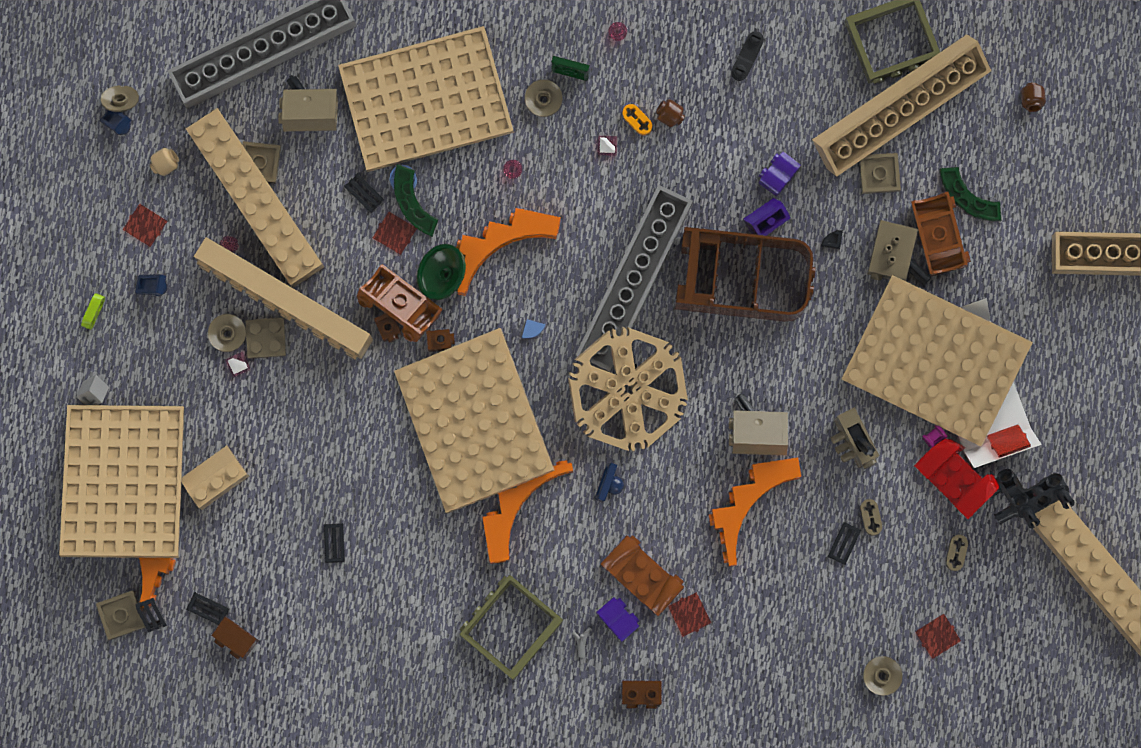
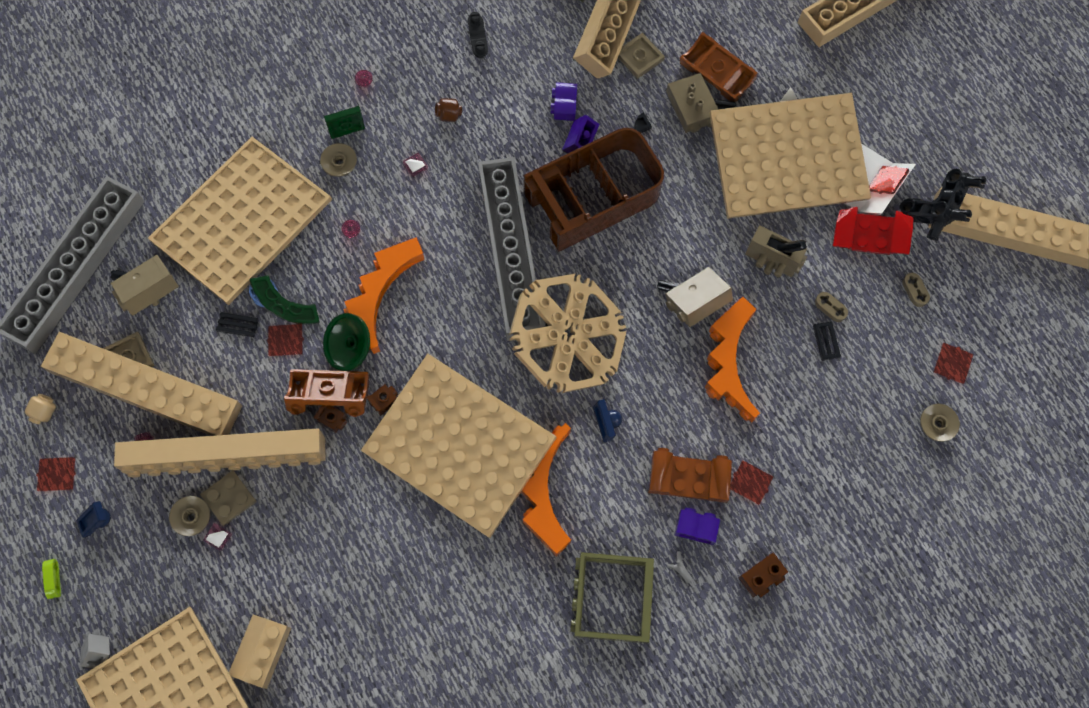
camera: 40 degrees left, 10 degrees down
black tile [324,523,345,563] -> none
medium blue tile [522,319,545,339] -> none
light orange beam [622,104,652,136] -> none
magenta bush [922,425,948,448] -> none
dark green tile [939,167,1002,221] -> none

